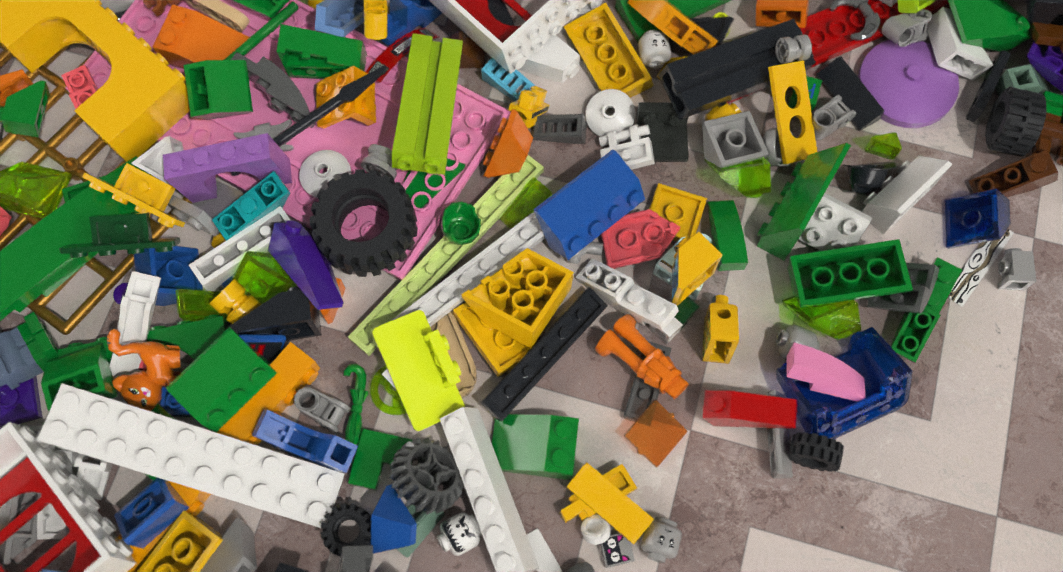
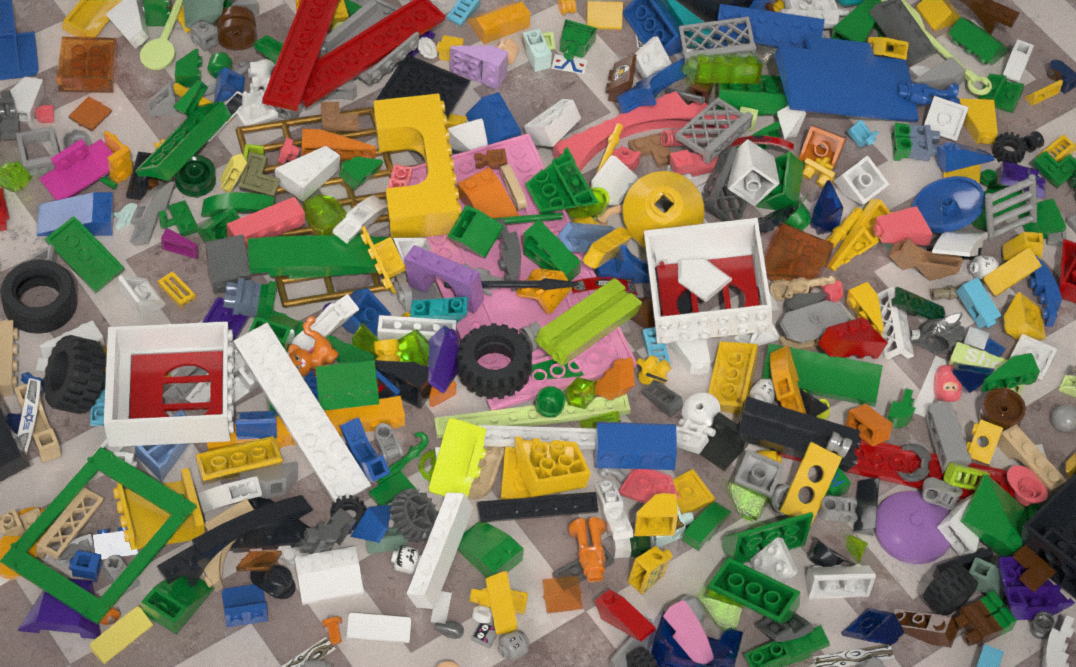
camera: 35 degrees right, 15 degrees down
dark green bracket [60,212,181,258] -> none
white dish [299,150,352,198] -> none
none -> white slope [332,195,387,244]
none -> clear neon green brick [567,377,595,409]

